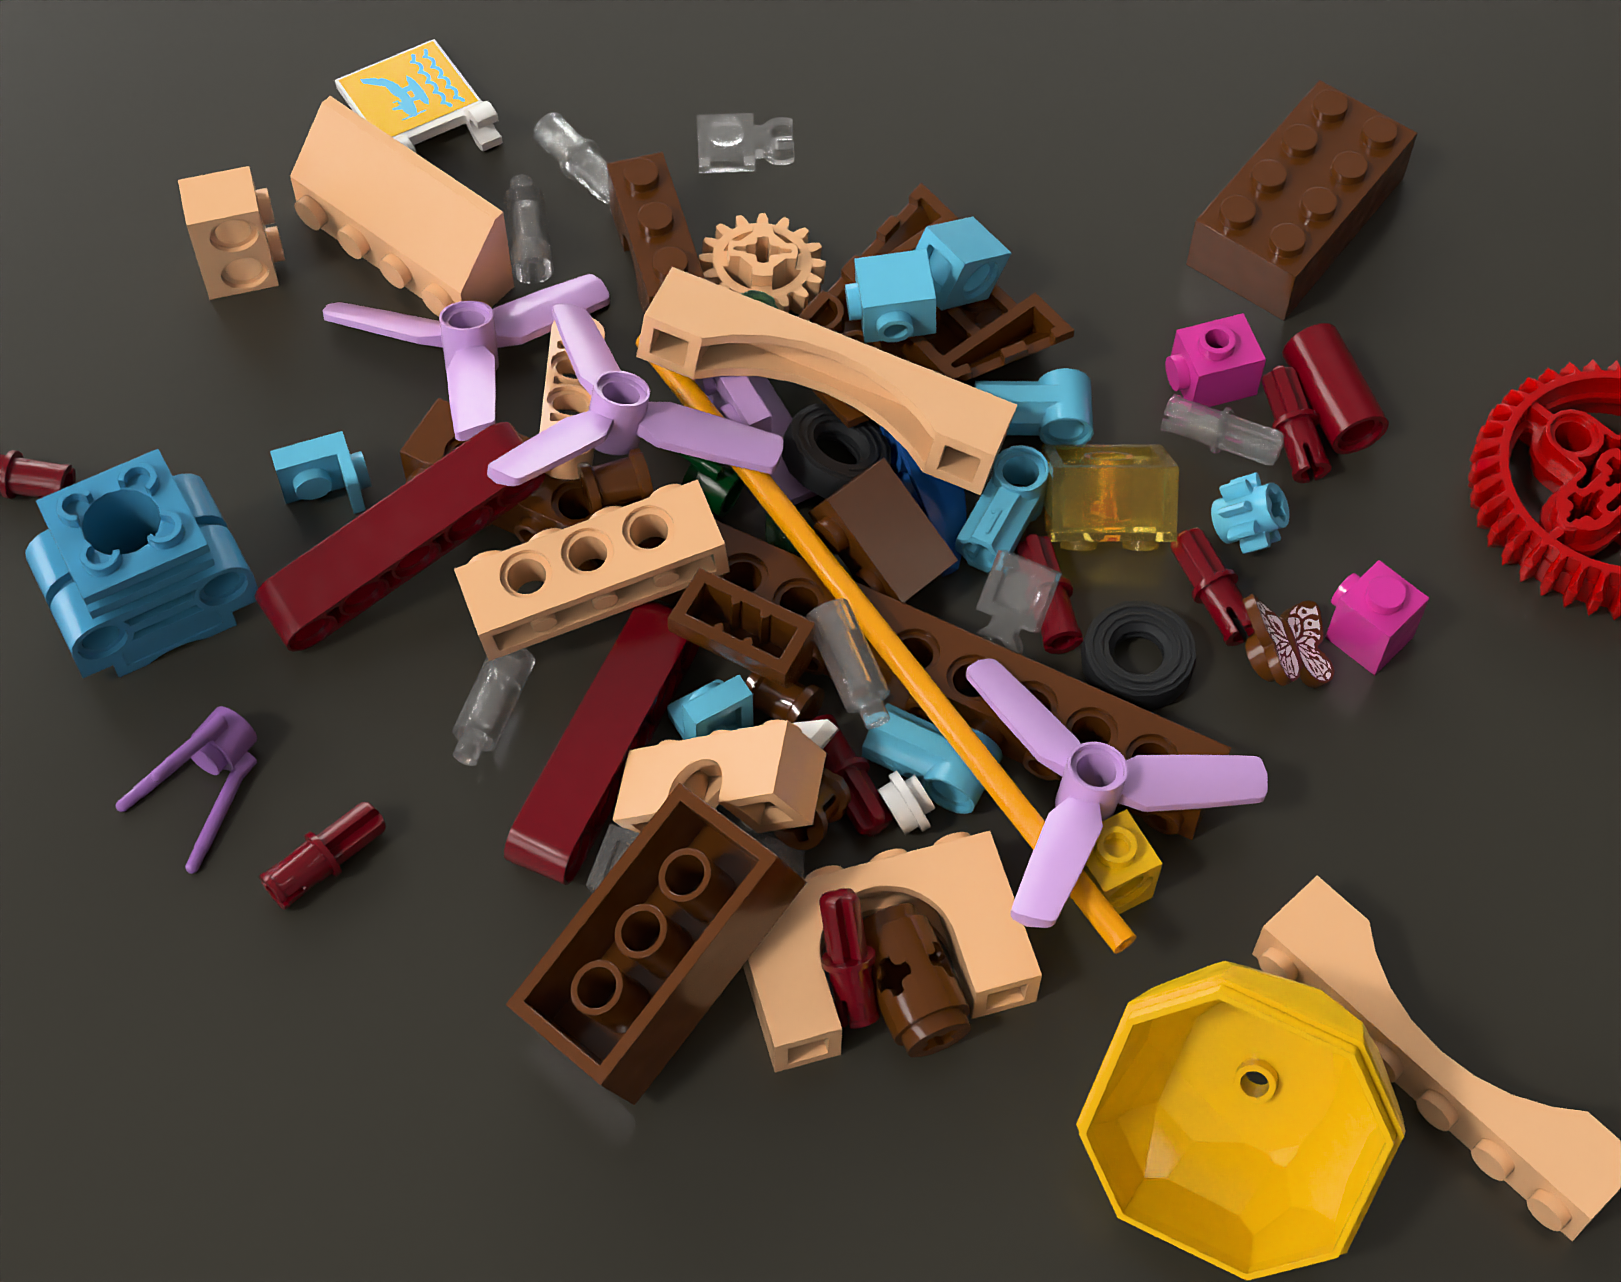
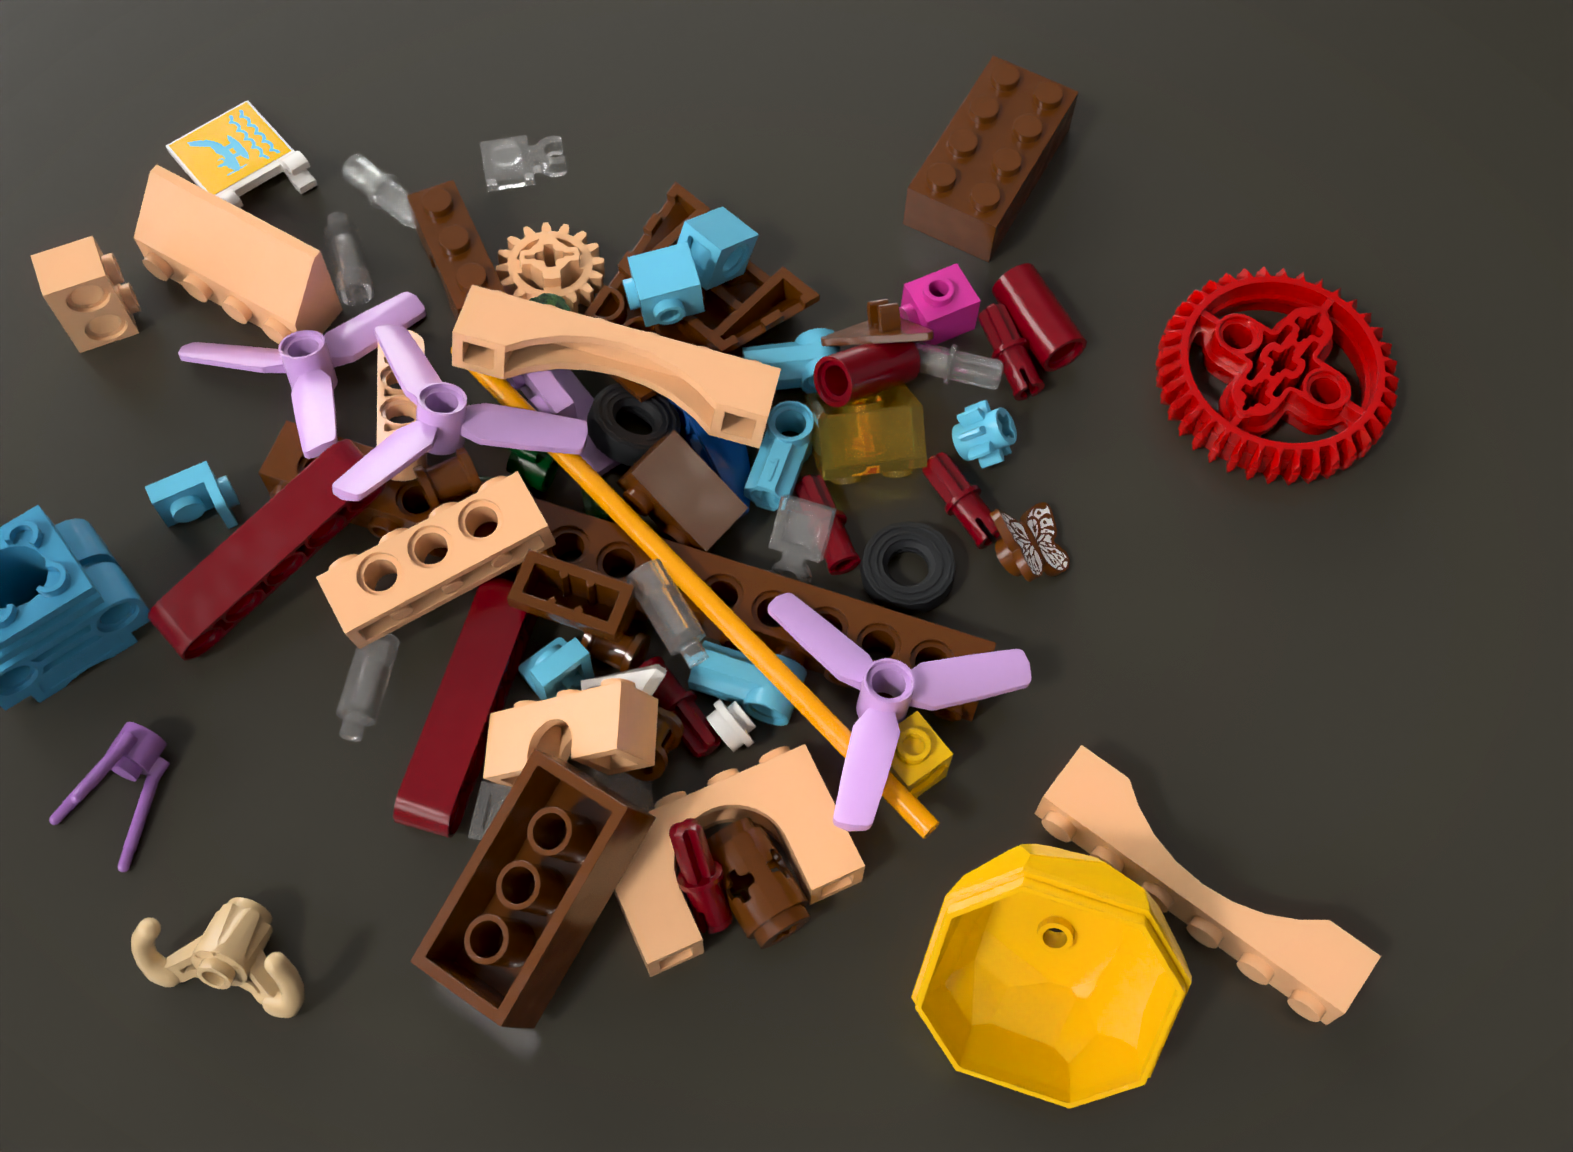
camera: 10 degrees left, 5 degrees up
dark red axle [258,802,387,910] -> none
dark pink brick [1325,560,1430,676] -> none
none -> tan piece [131,897,305,1018]
none -> dark red pin [814,341,921,407]
none -> reddish brown piece [821,299,934,346]

